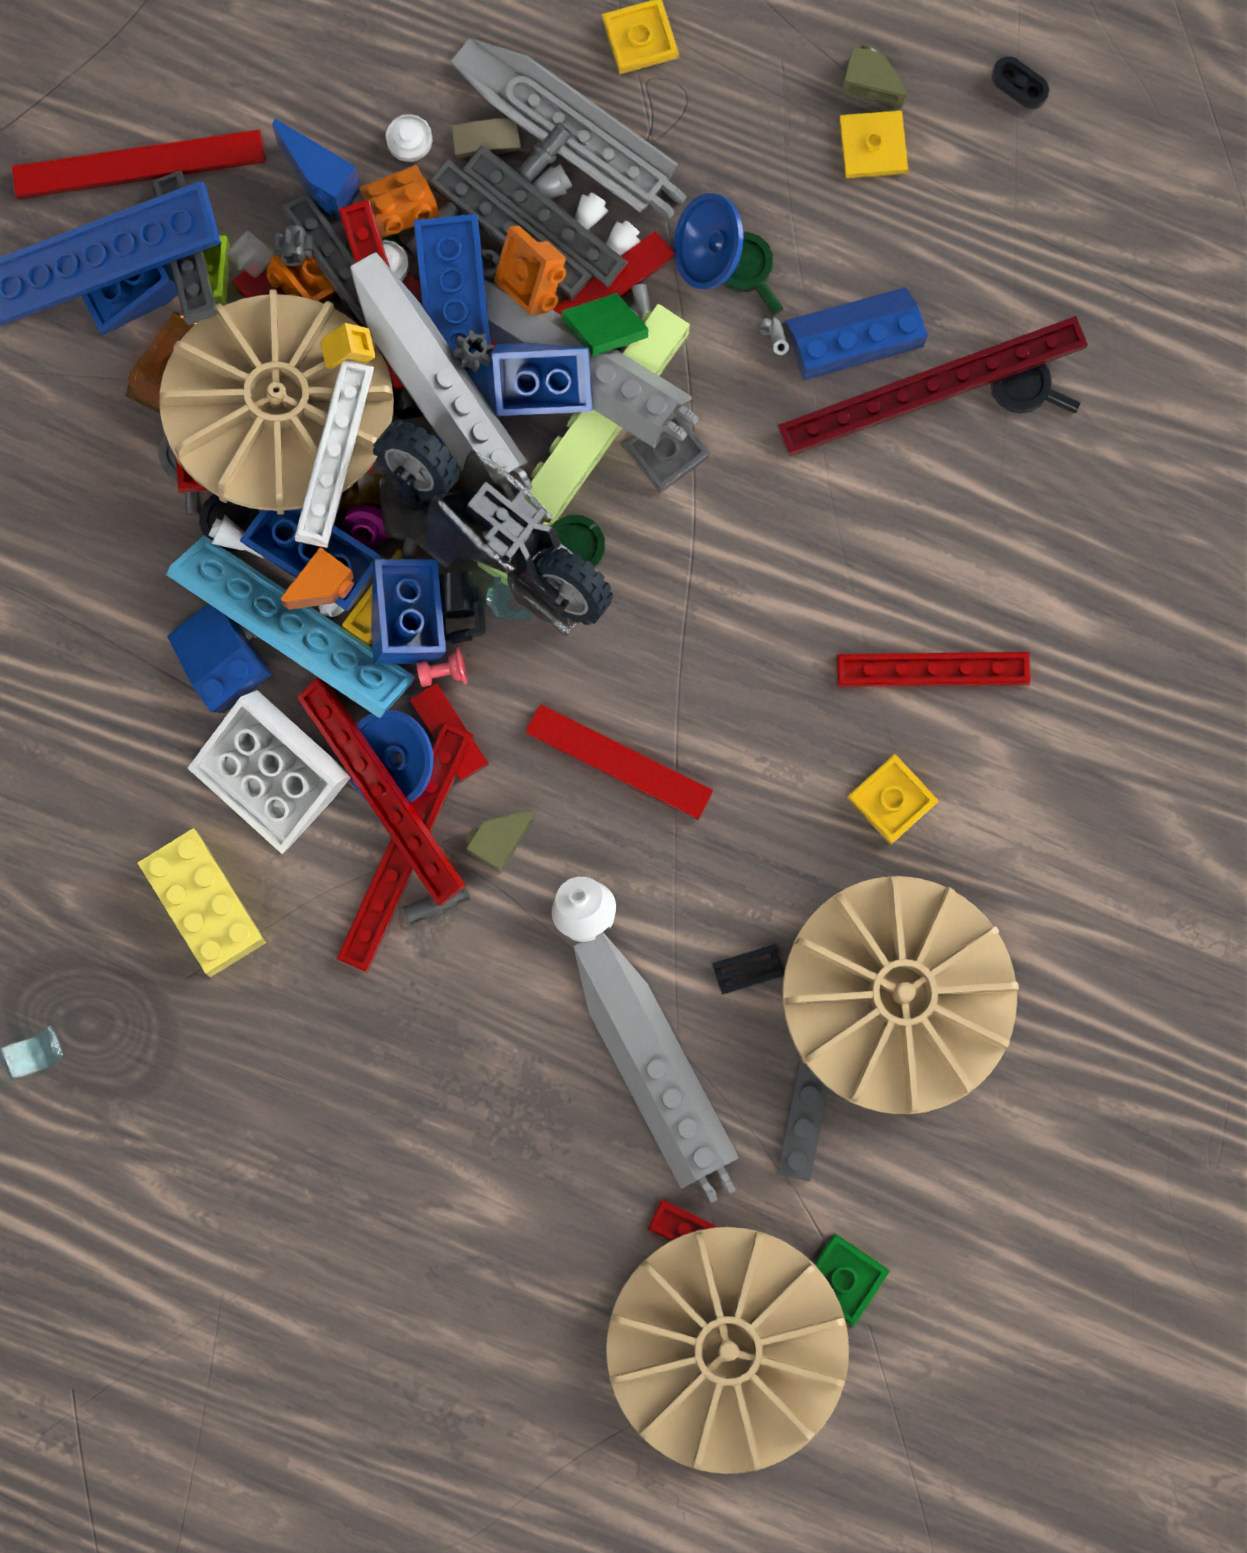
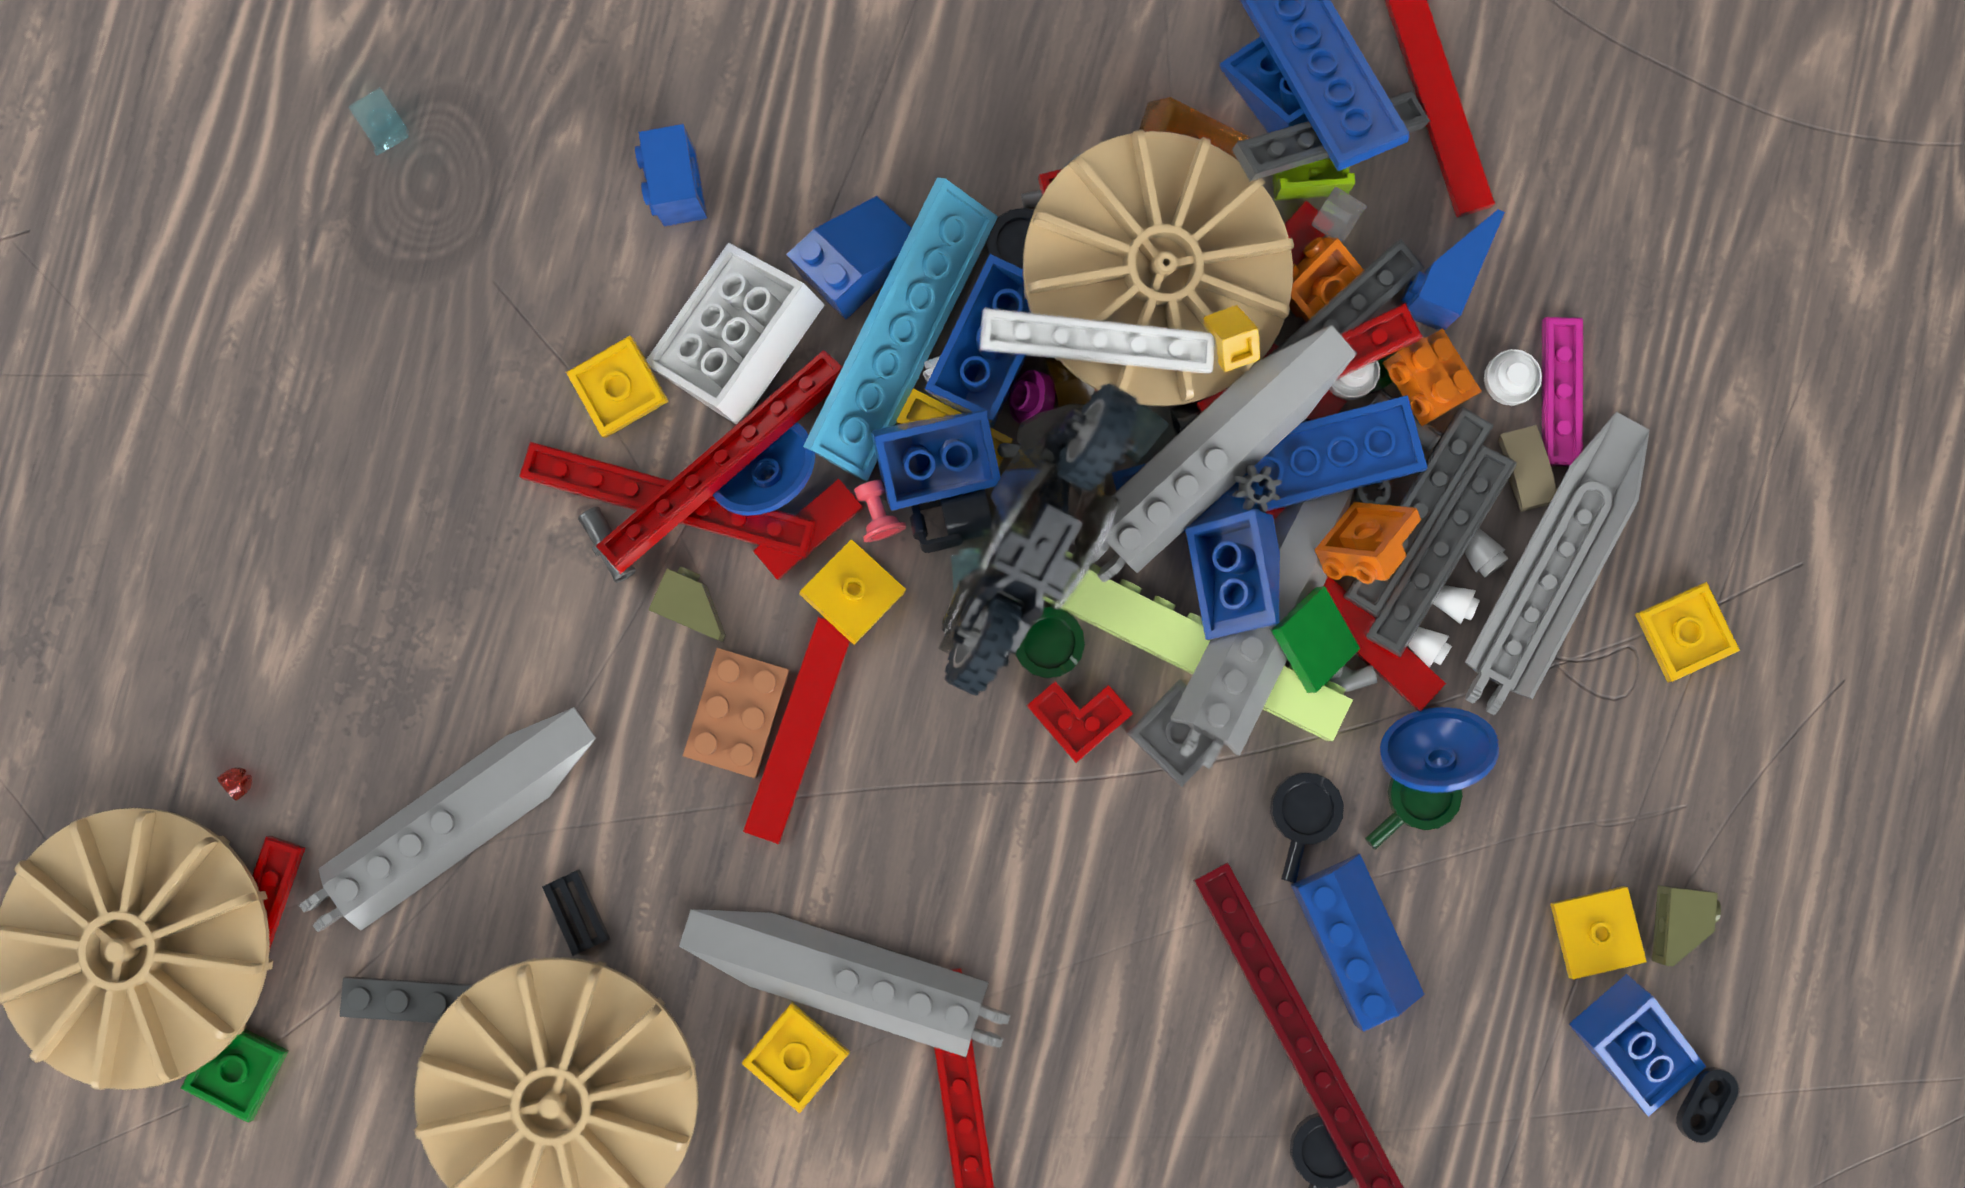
camera: 85 degrees right, 5 degrees up
light yellow brick [138,828,266,978] -> none
white cone [208,515,264,559] -> none
dark grey gear [274,225,312,266] -> none
orange slope [280,548,354,610] -> none
dark grey pin [517,122,573,183] -> none
white cone [552,877,616,942] -> none
light grey arm [760,317,789,355] -> none
none -> clear red hinge [217,767,253,801]
none -> yellow plate [566,335,669,438]
none -> blue brick [635,124,708,226]
none -> light grey hinge [679,909,1011,1057]
none -> nougat plate [683,648,790,778]
none -> yellow plate [799,539,906,645]
none -> red plate [1026,681,1133,763]
none -> black piece [1270,772,1344,883]
none -> dark pink tile [1542,317,1583,467]
none -> blue slope [1569,974,1706,1117]

